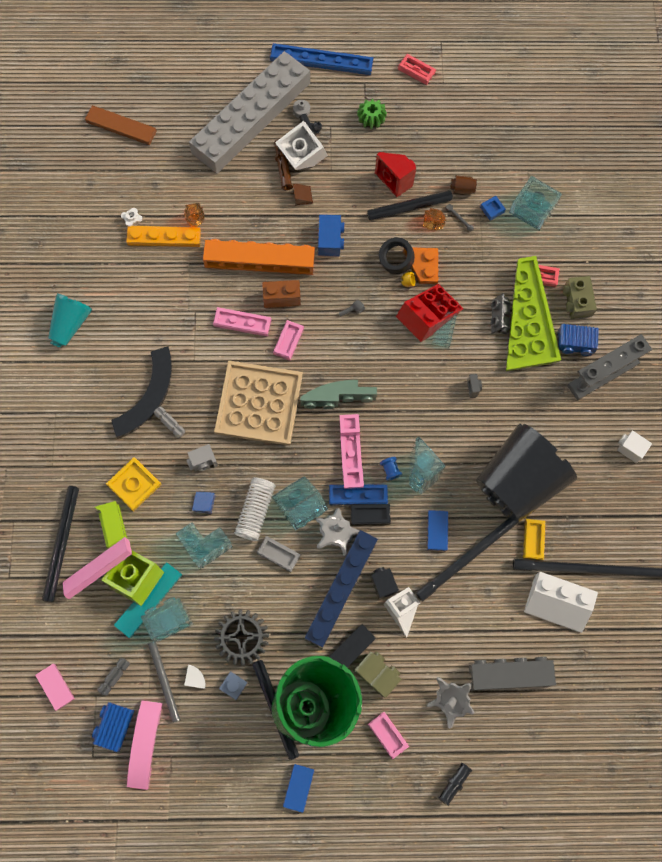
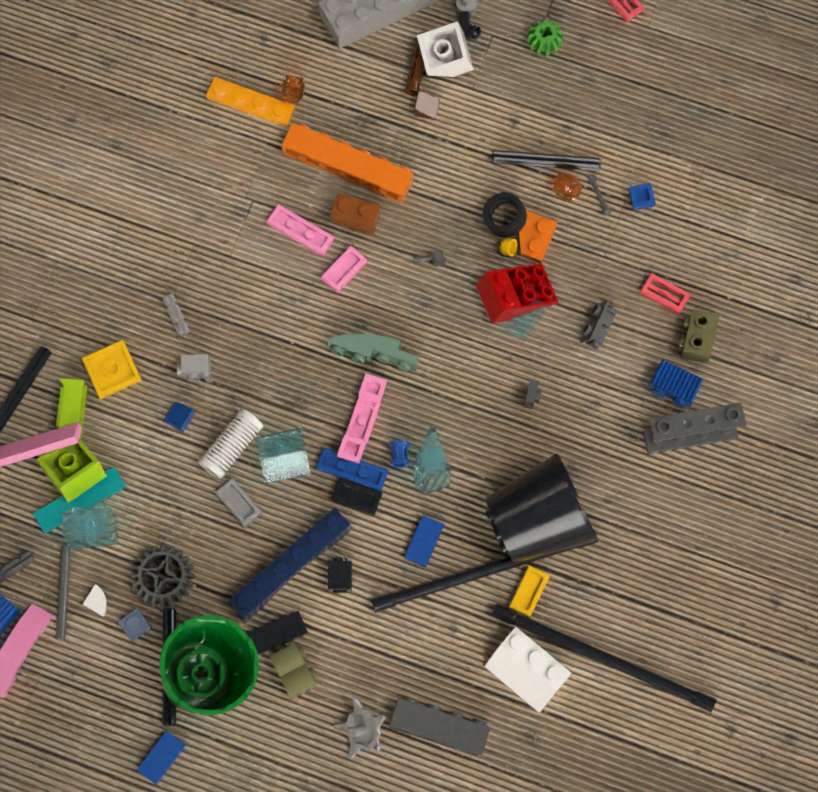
camera: 25 degrees right, 0 degrees up
teal cone [48,293,92,348] -> none
black tile [111,346,172,439] -> none
white plate [121,208,142,227] -> none
clear light blue brick [175,522,233,569] -> none
tan plate [214,361,303,446] -> none
light grey piece [316,508,359,557] -> none
blue brick [318,214,344,256] -> none
bright pink tile [368,712,409,759] -> none
red slope [375,152,417,197] -> none
white slope [384,587,420,638] -> none
reddish brown brick [450,175,477,195] -> none
lime wing [505,256,561,372] -> none
clear light blue brick [509,176,562,231] -> none
white brick [617,430,652,463] -> none

